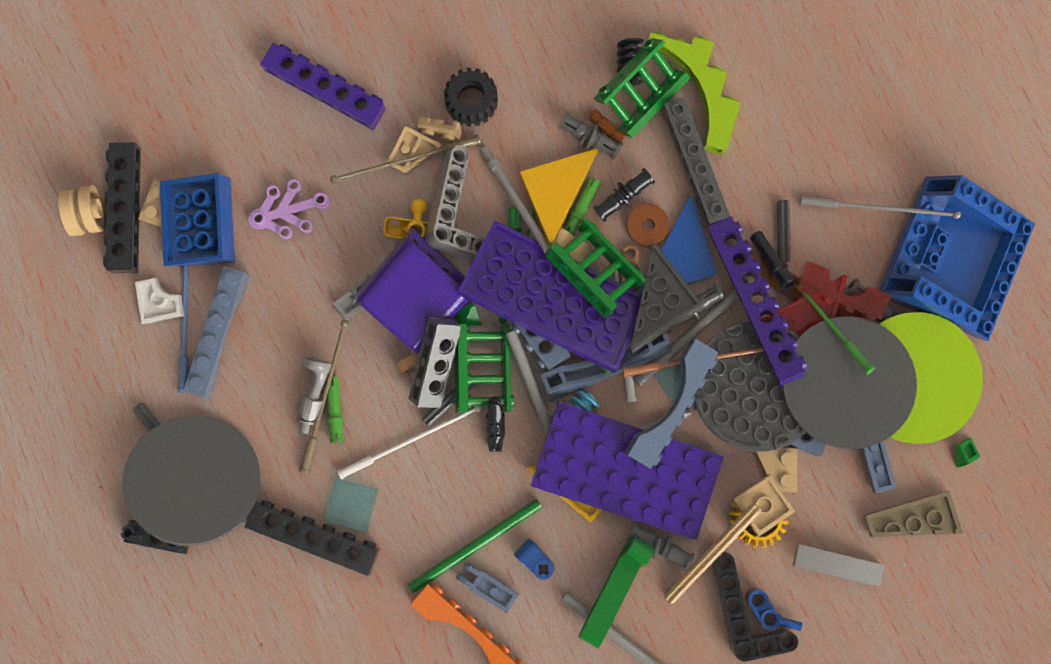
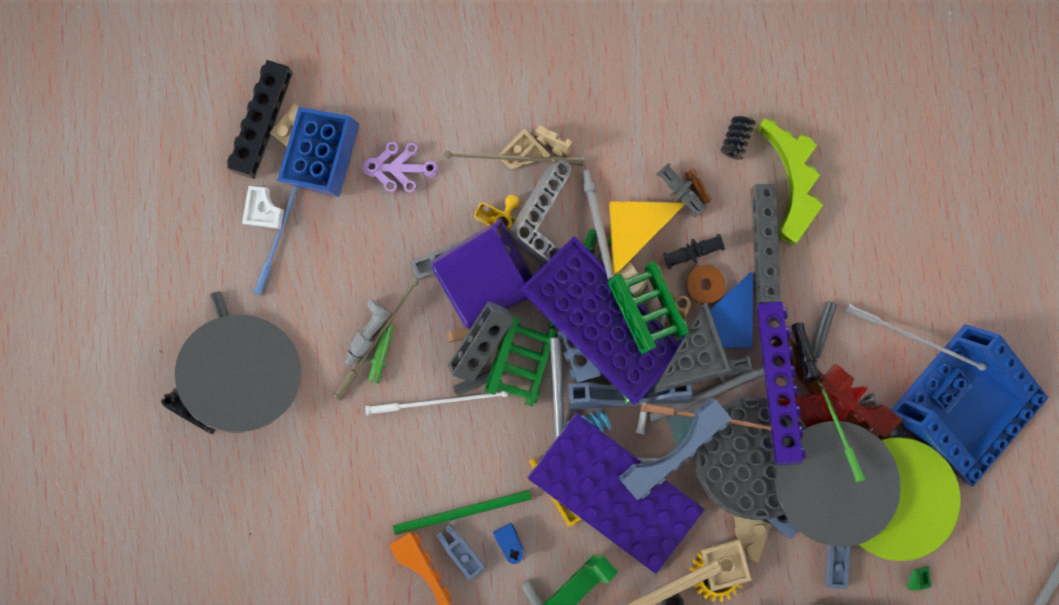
camera: 20 degrees right, 0 degrees up
tan wheel [58,185,106,237] -> none
sand blue arch [183,266,250,399] -> none
black brick [244,500,380,576] -> none
dark purple brick [260,43,386,131] -> none
clear light blue tile [324,478,378,532] -> none
black tyre [444,68,498,127] -> none
green slope [455,303,481,329] -> none
black hinge [485,396,505,452] -> none
bright green pin [563,177,601,236] -> none
green fence [593,38,690,138] -> none
dark grey piece [627,522,695,572] -> none

